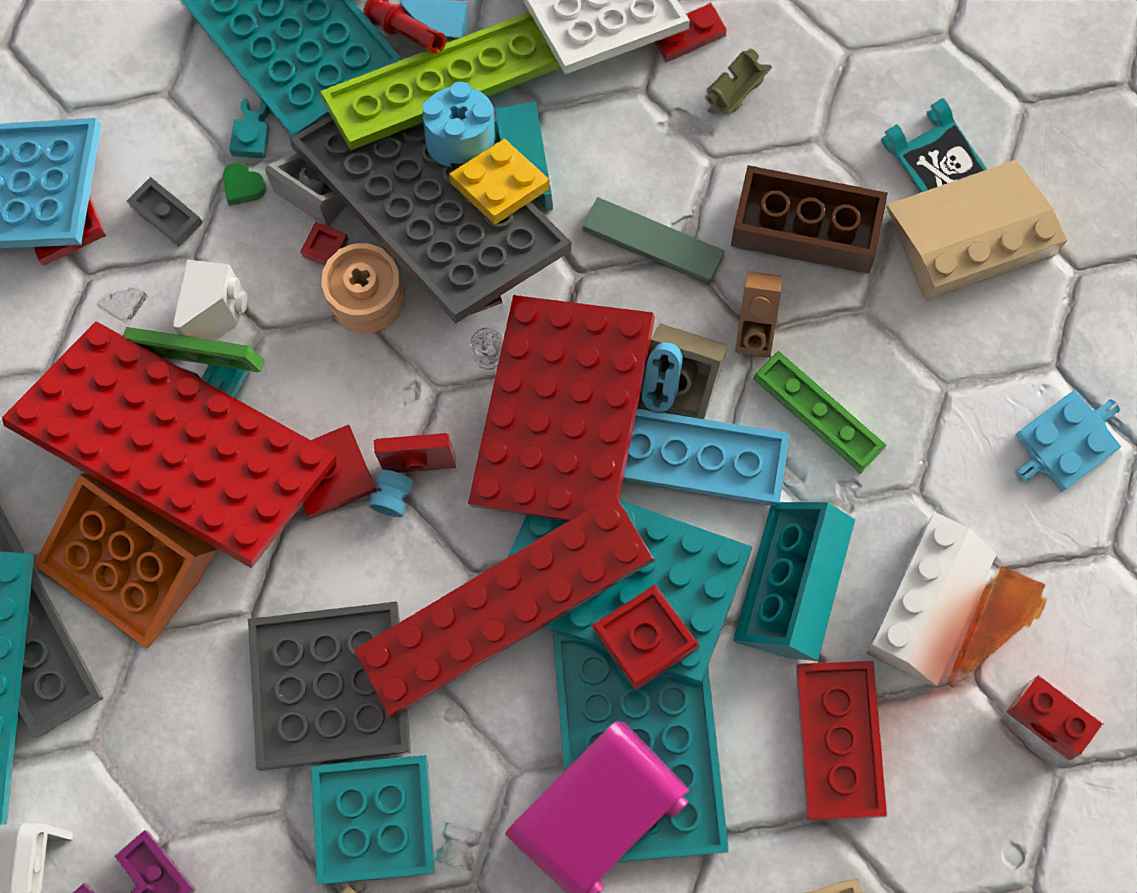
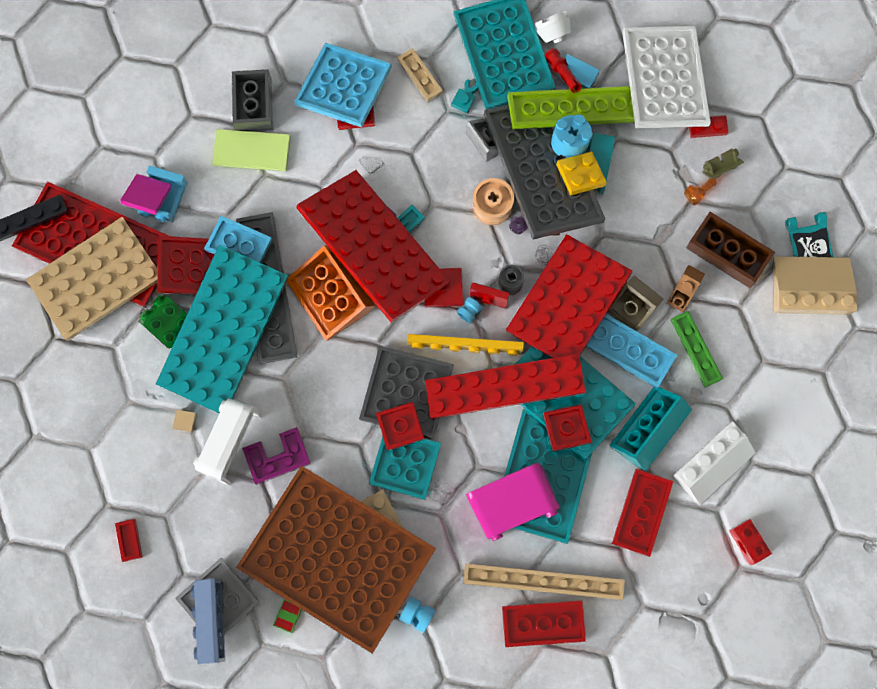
camera: 20 degrees right, 5 degrees up
bright green tile [123,327,265,373] -> none
dark grey plate [127,177,203,247] -> none
white slope [173,260,247,340] -> none
green tile [223,162,266,206] -> none
red plate [300,222,349,265] -> none
sand green tile [582,197,725,285] -> none
medium azure beam [642,342,683,412] -> none
clear orange slope [946,566,1047,687] -> none
medium azure plate [1015,389,1122,492] -> none
none -> red plate [376,402,425,451]
none -> tan plate [397,48,443,103]
none -> yellow plate [408,334,524,356]
none -> dark grey wheel [499,264,524,295]
none -> clear purple plate [509,217,528,234]
none -> clear orange bar [684,178,717,206]

